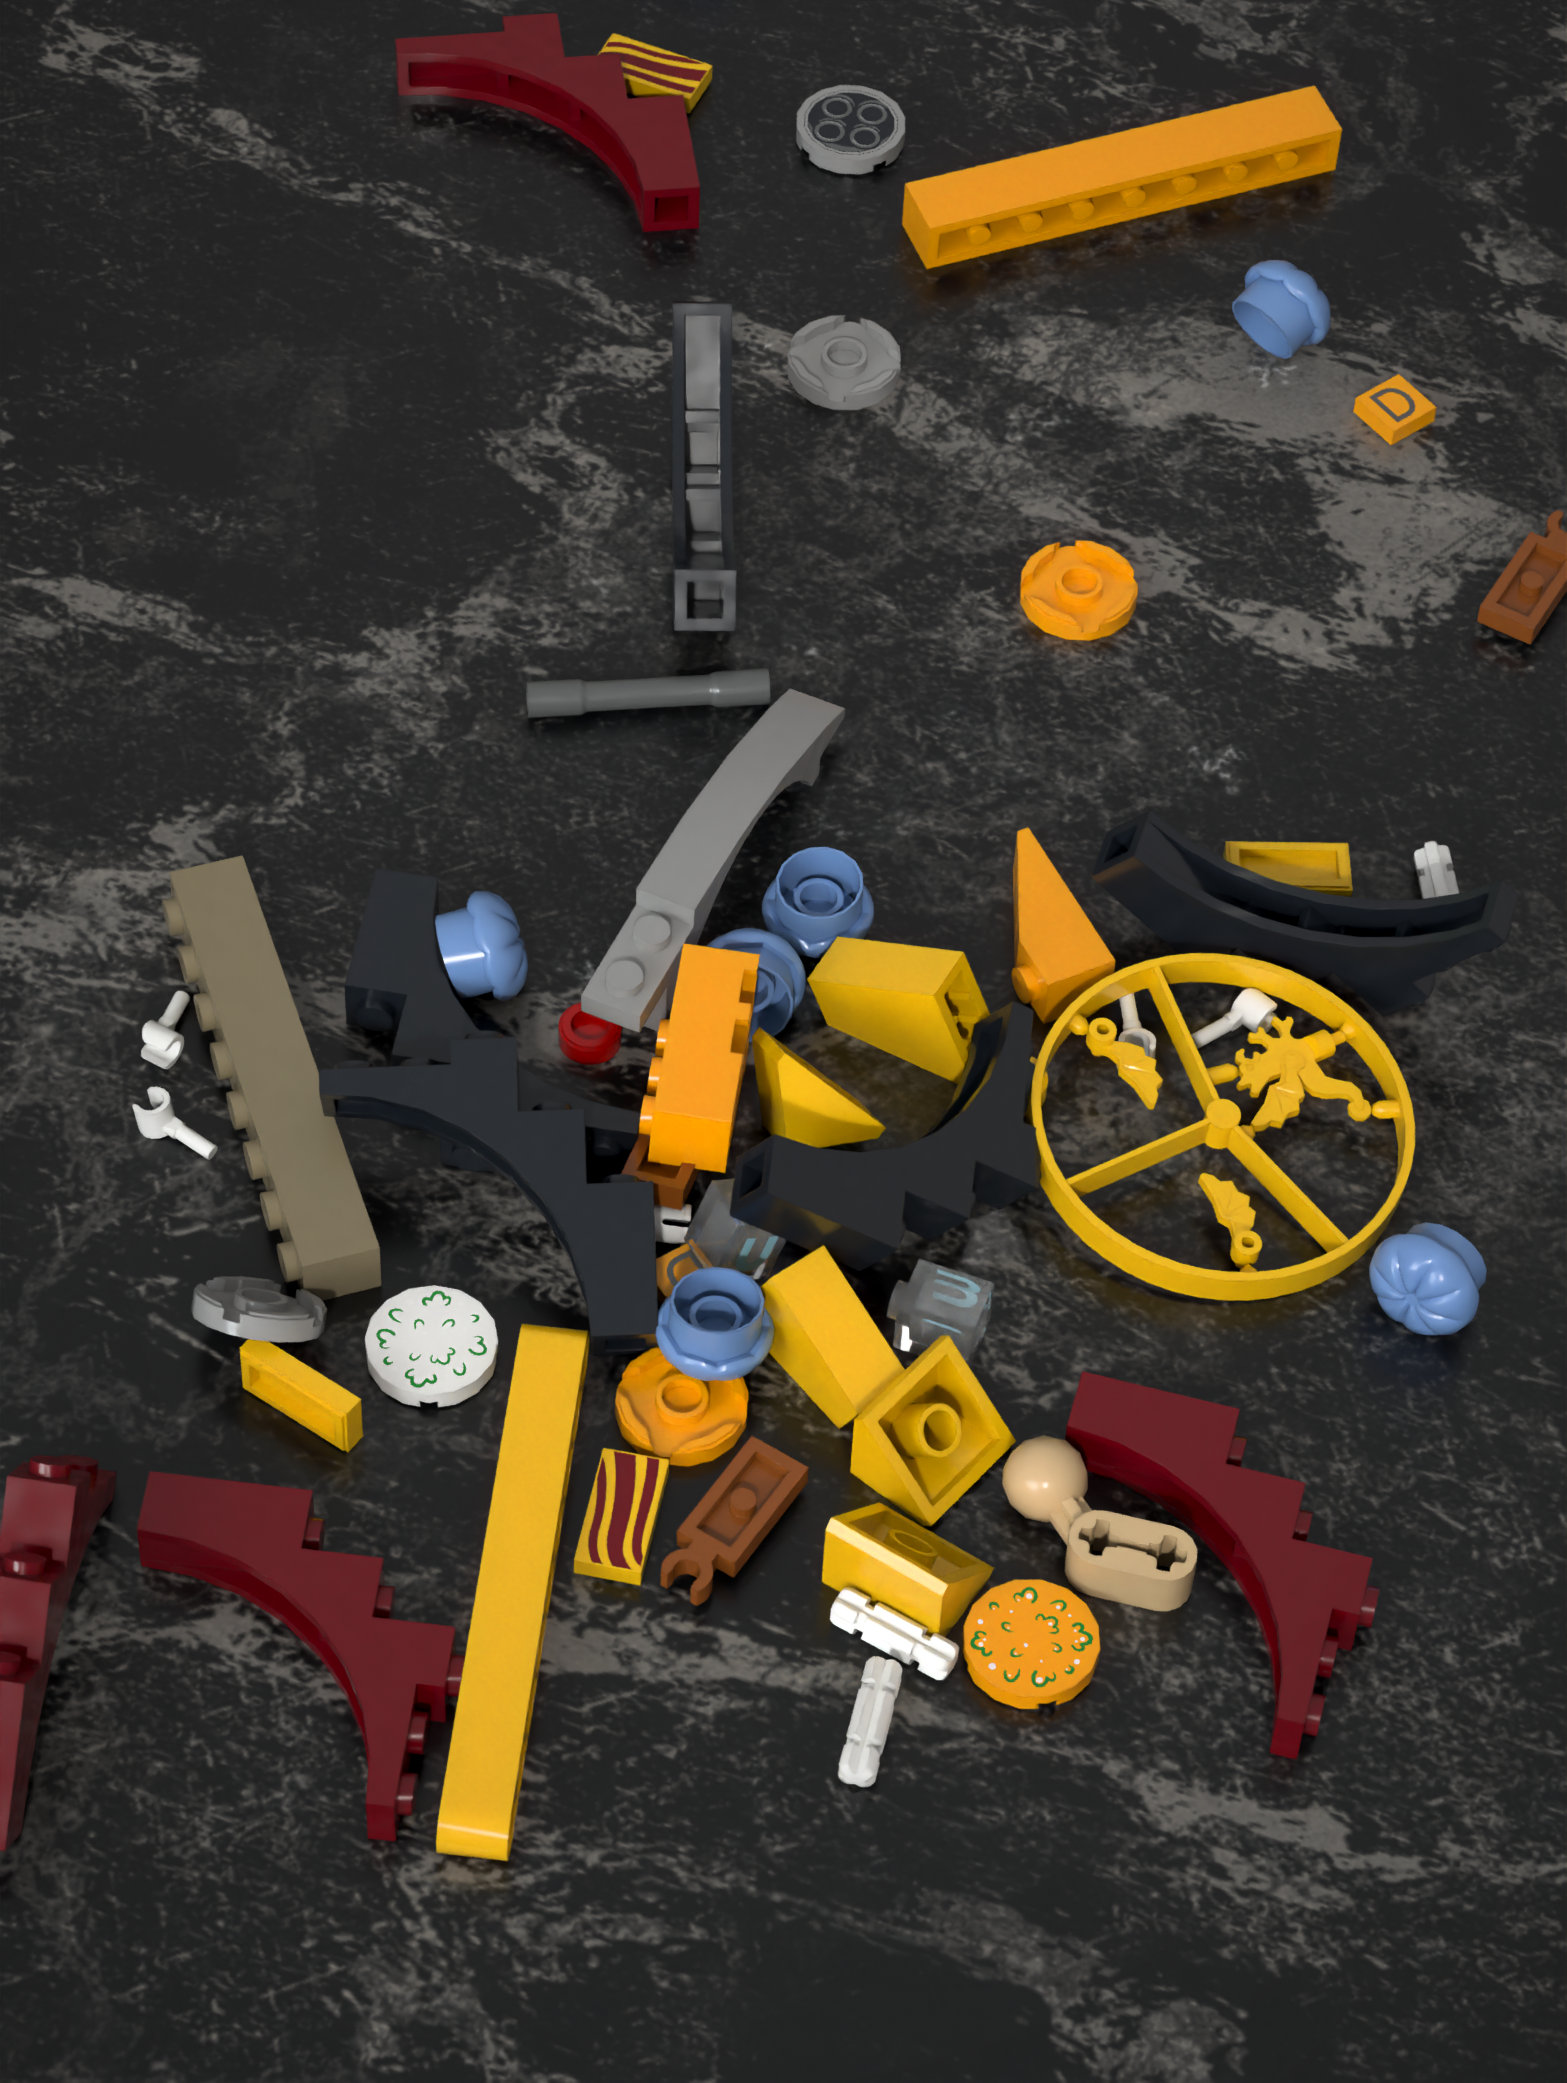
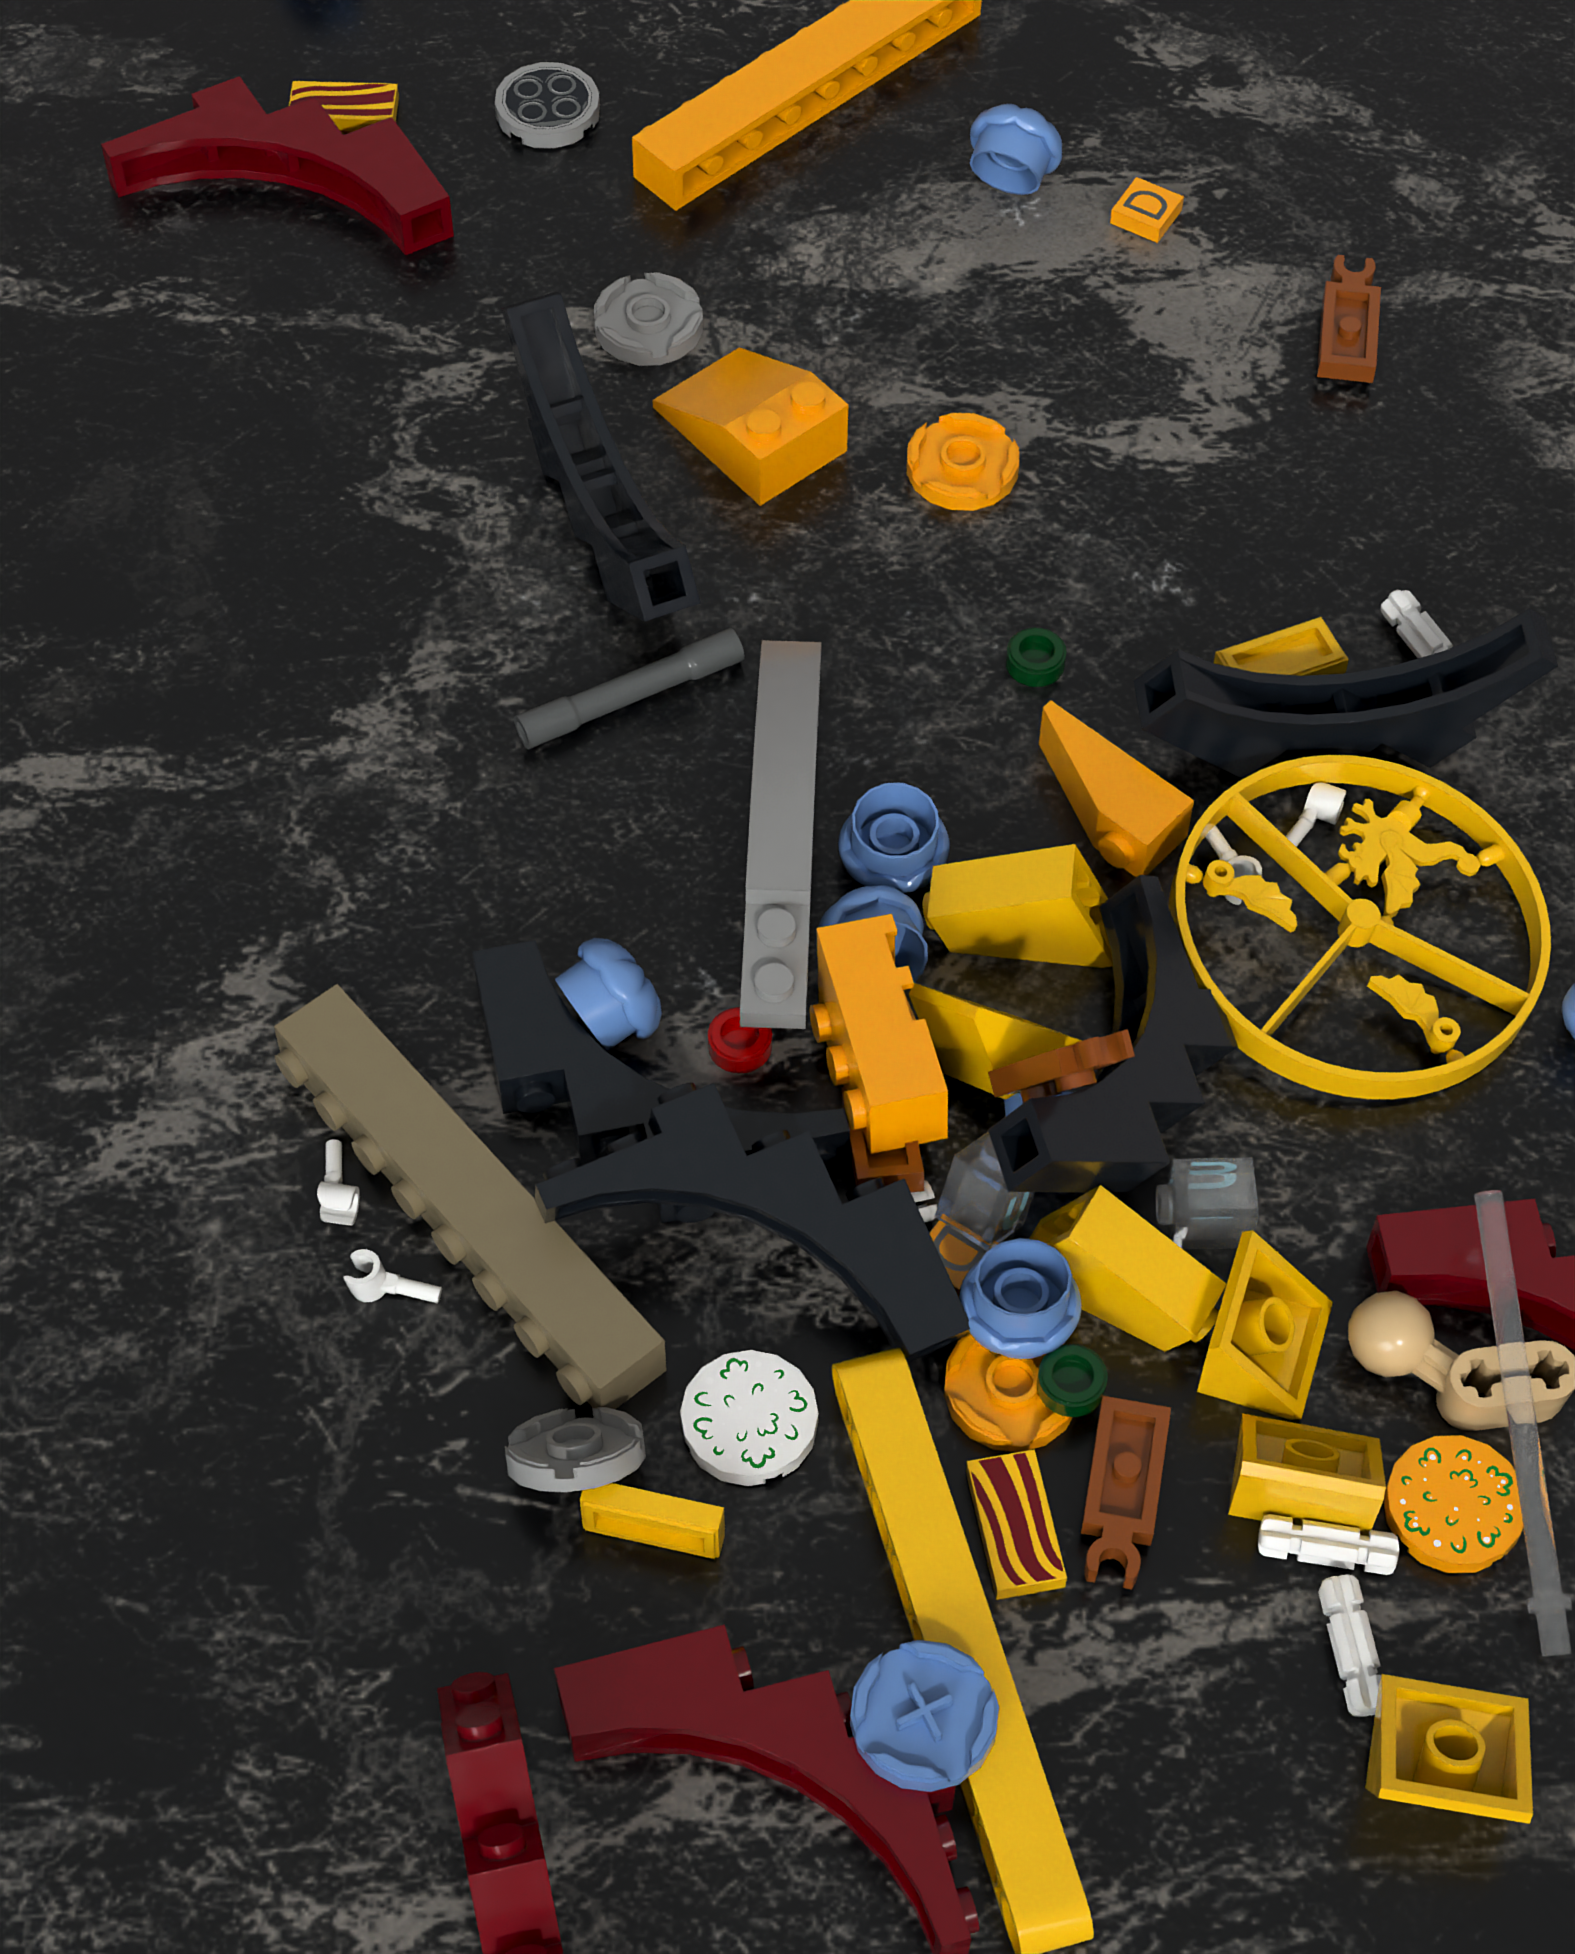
camera: 20 degrees left, 5 degrees up
none -> light orange slope [653,347,849,506]
none -> medium blue tile [850,1640,999,1792]
none -> dark orange plate [988,1029,1135,1103]
none -> dark green tile [1006,627,1066,687]
none -> dark green tile [1037,1344,1108,1417]
none -> yellow slope [1365,1674,1533,1824]
none -> clear bar [1474,1190,1572,1657]

